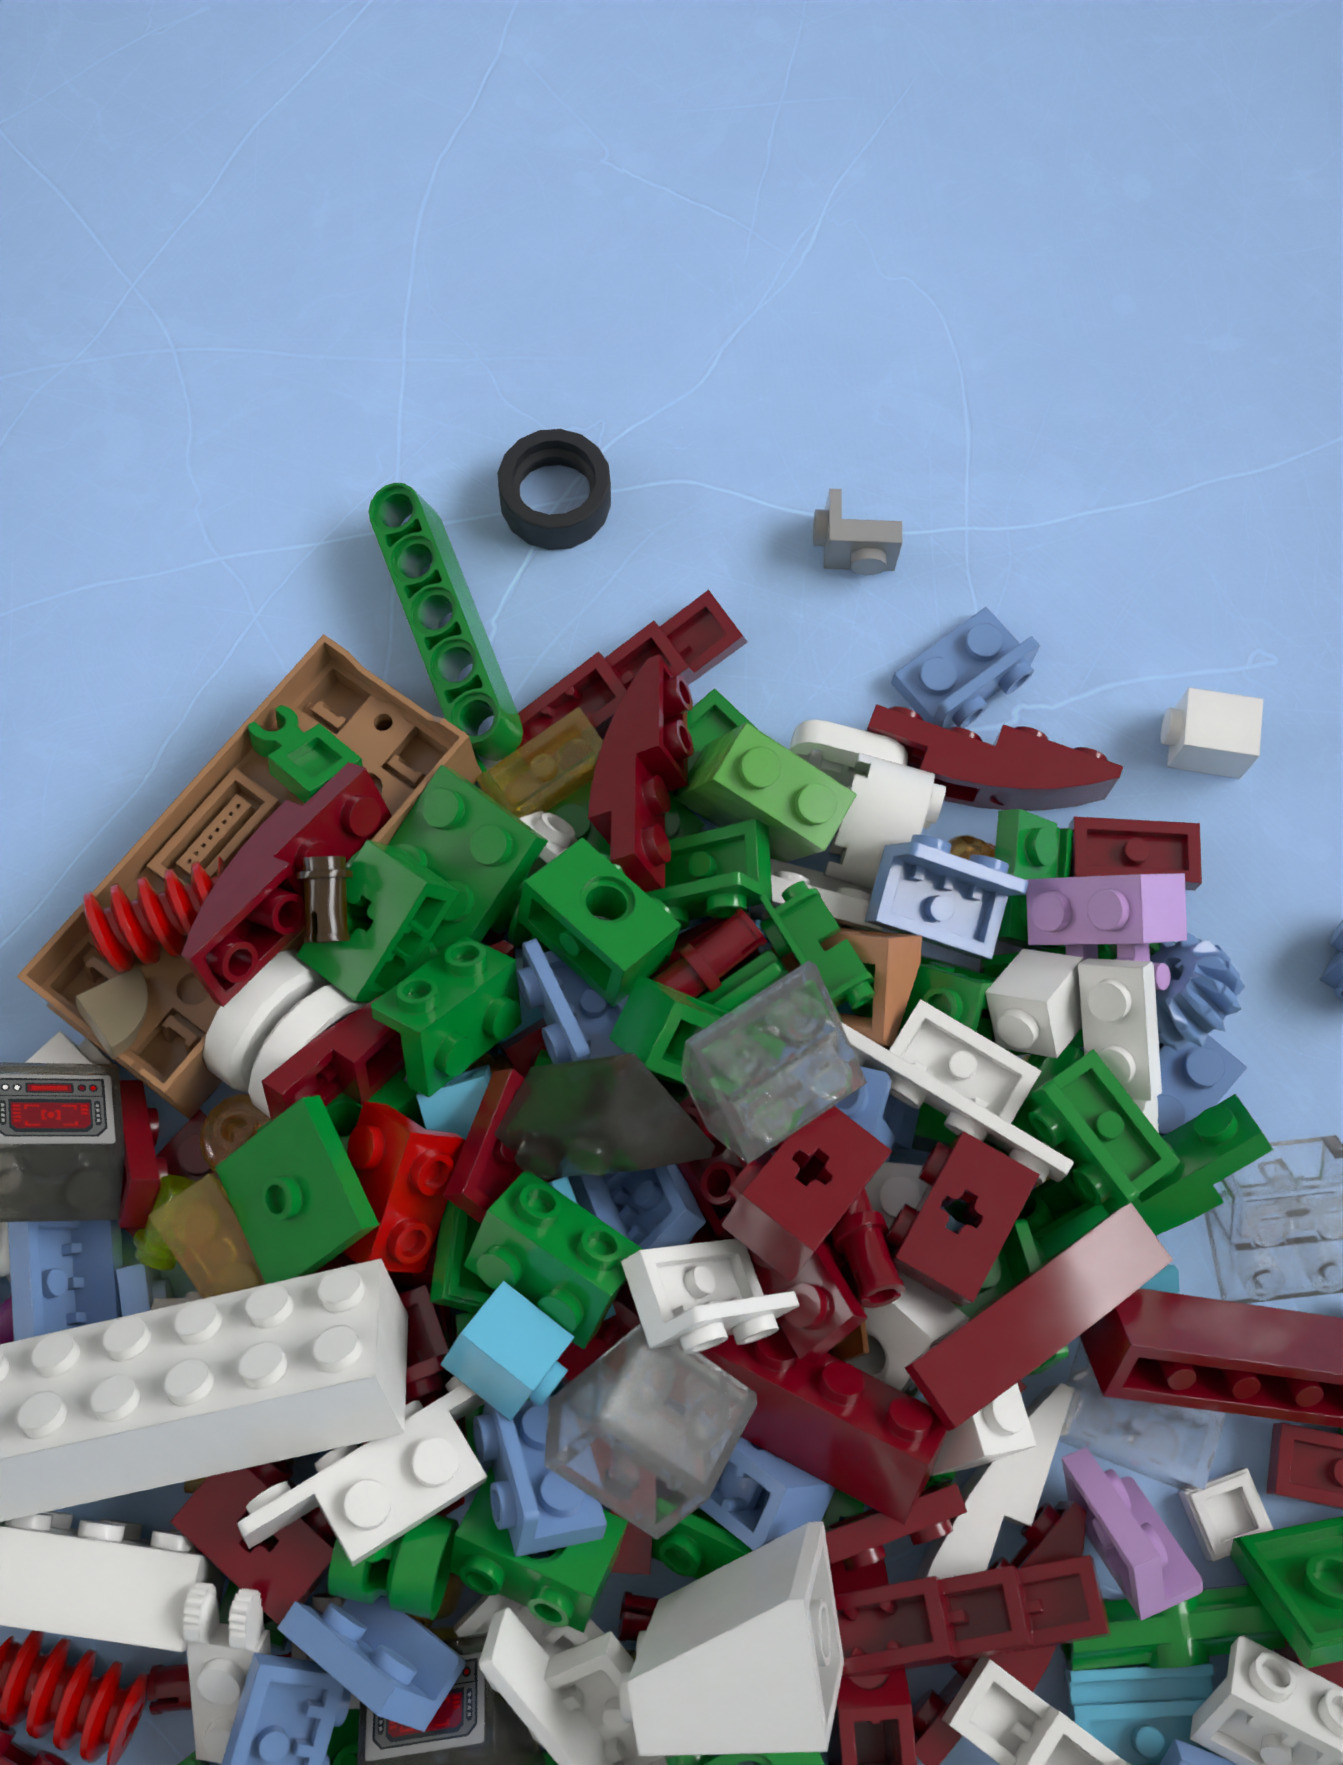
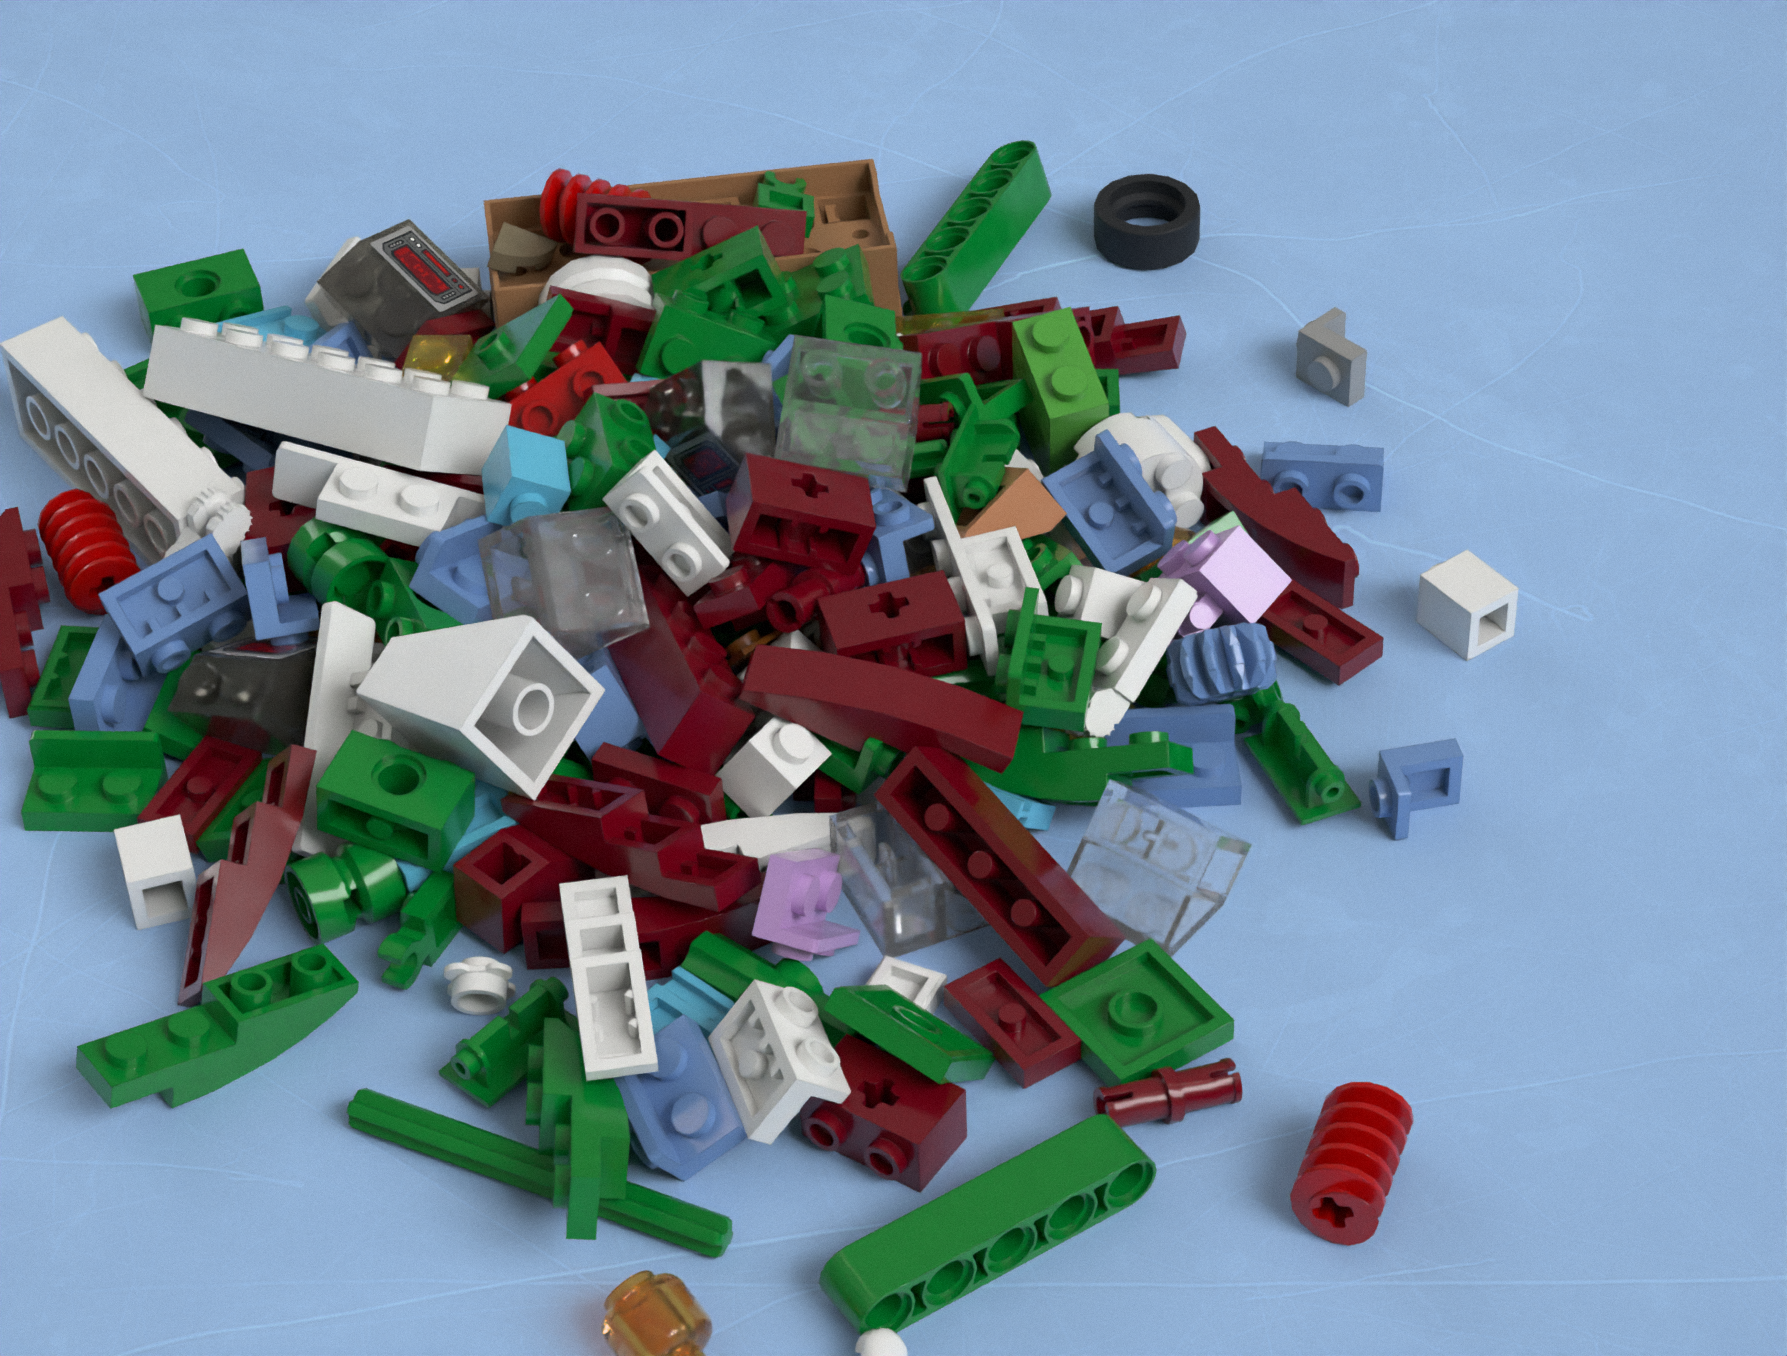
camera: 50 degrees right, 30 degrees down
dark brown pin [296,856,353,943] -> none
none -> green hinge [1244,700,1361,825]

